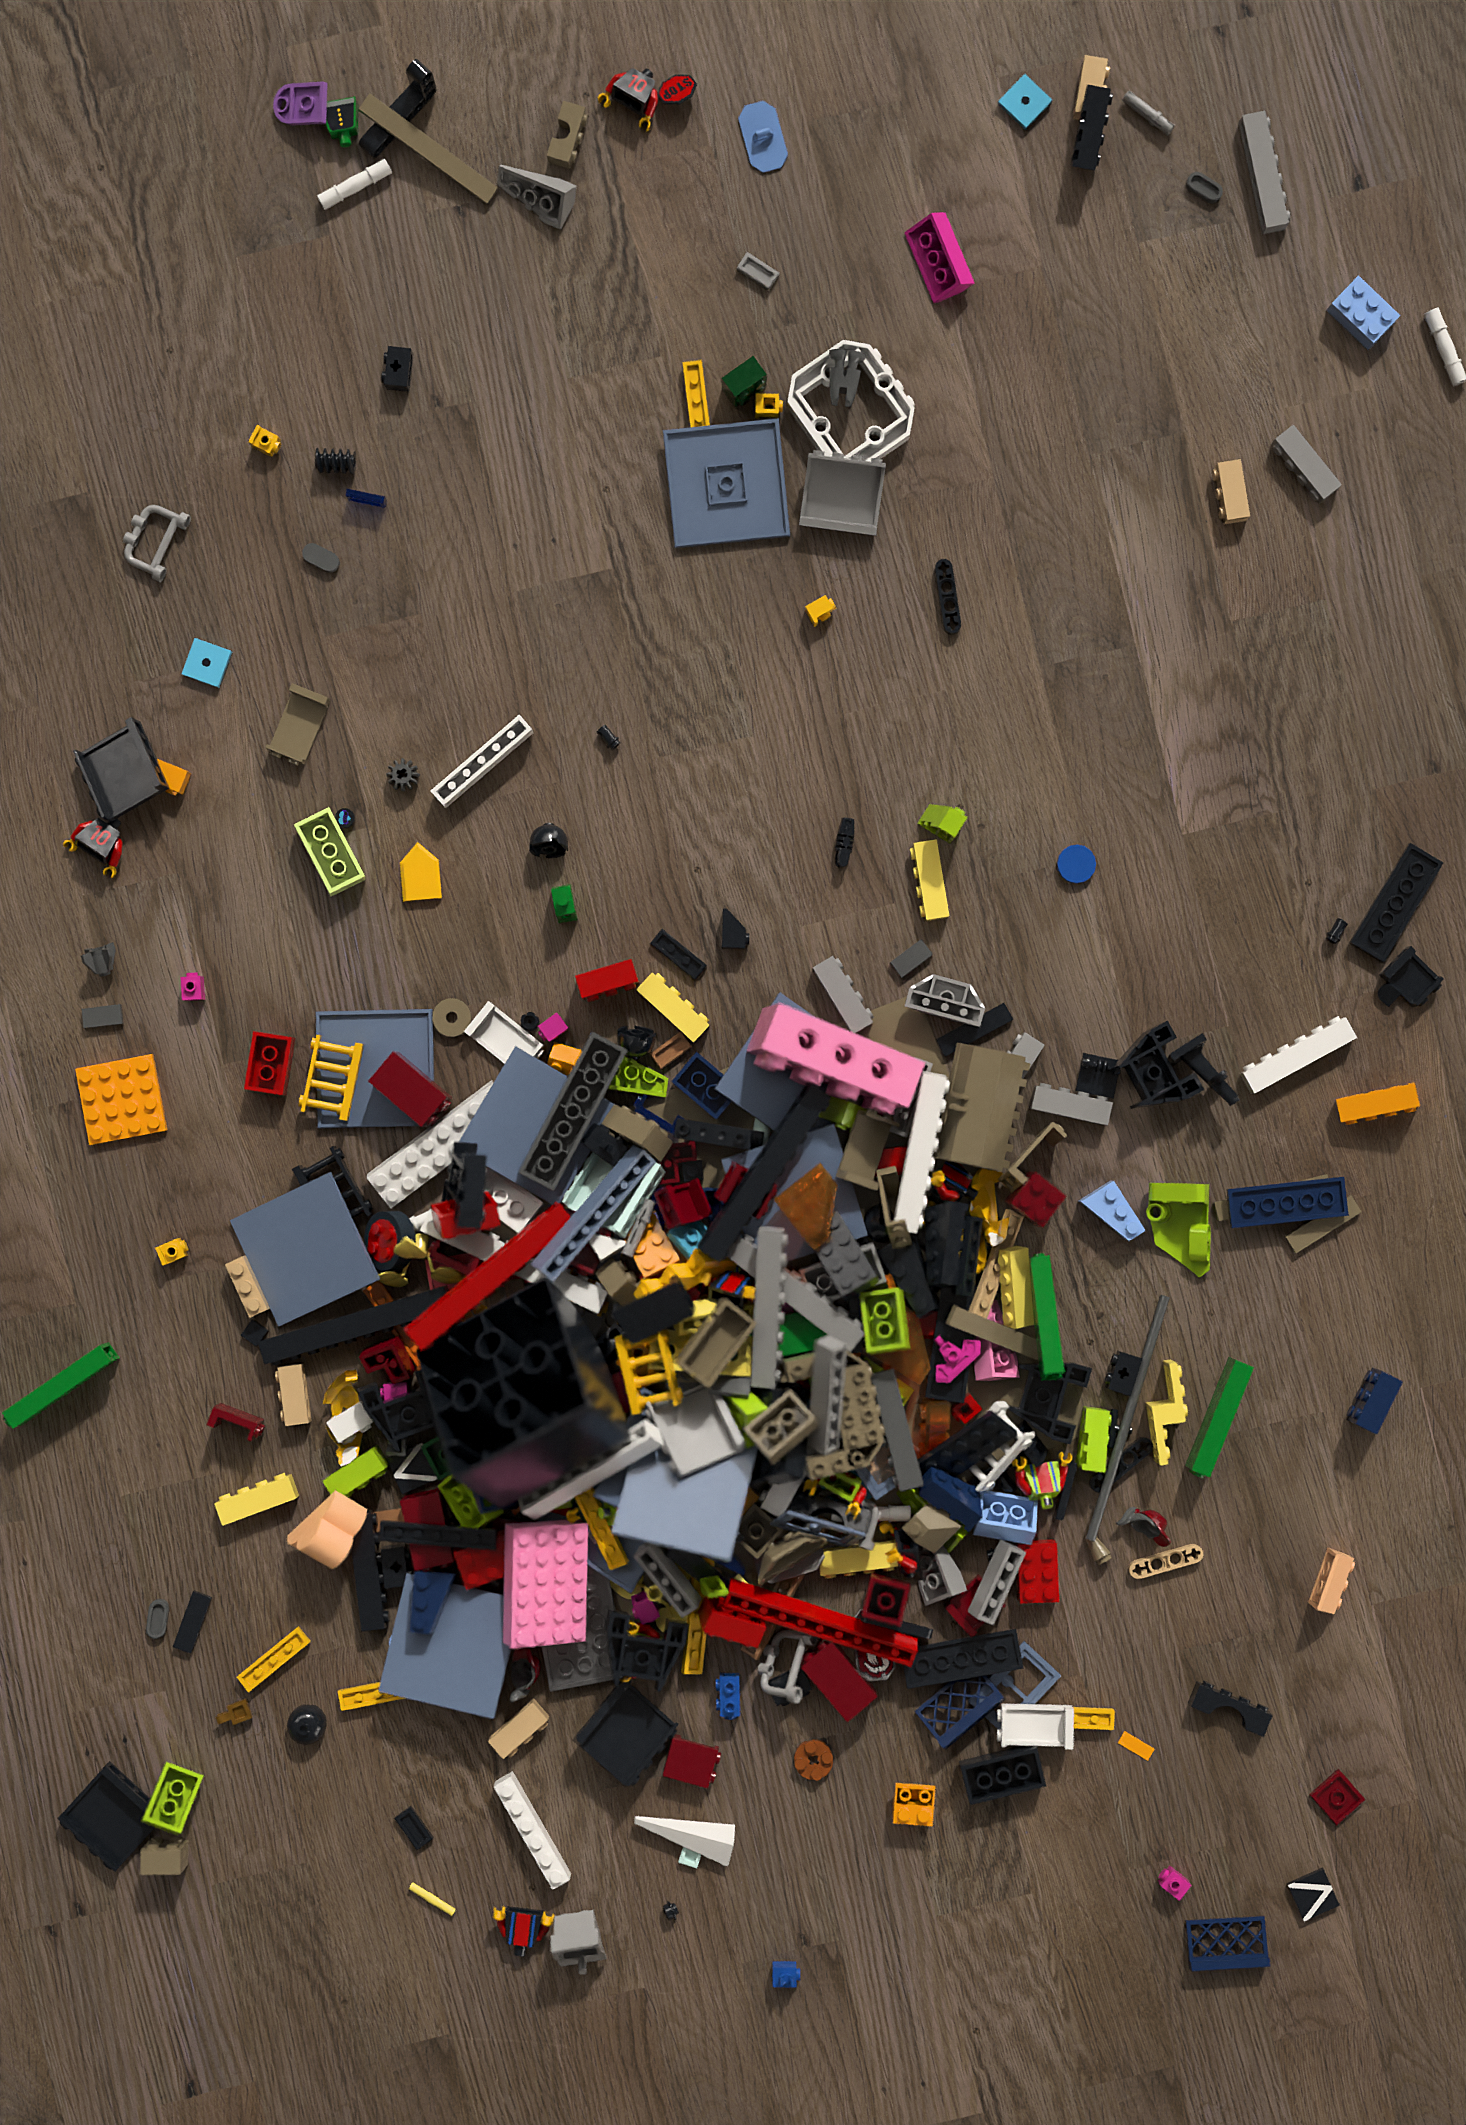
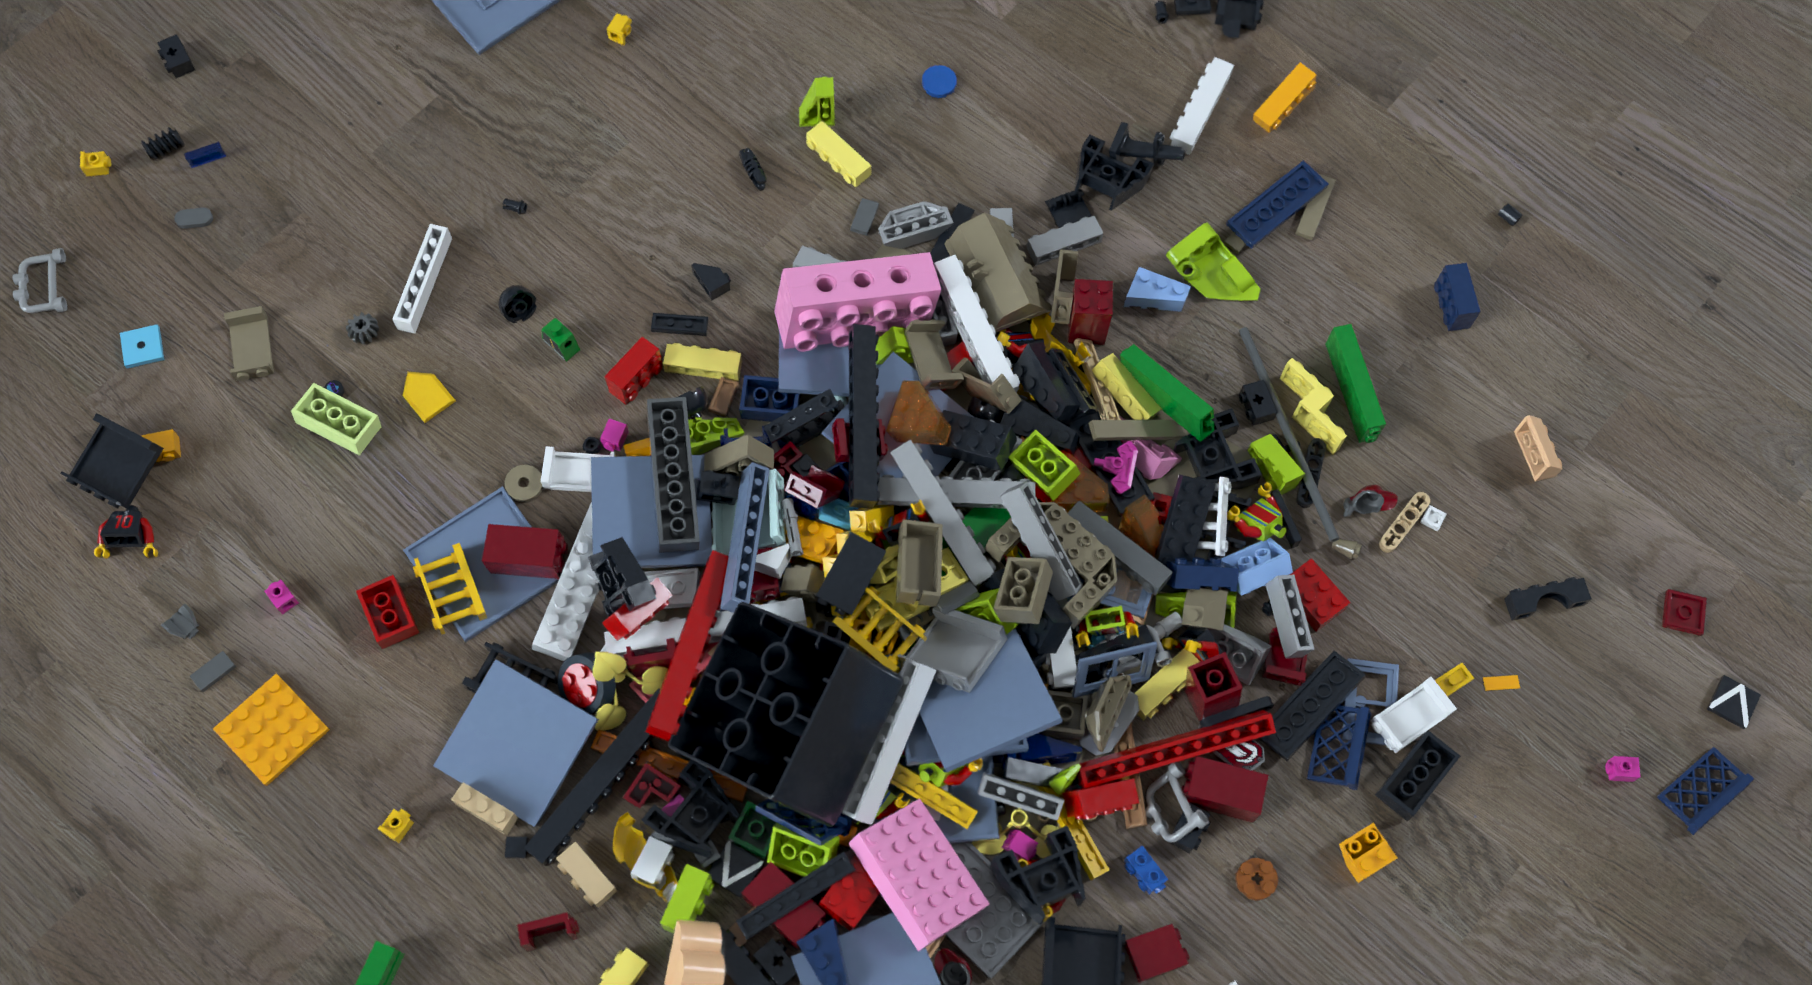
camera: 35 degrees left, 20 degrees down
none -> white tile [1420,505,1447,531]

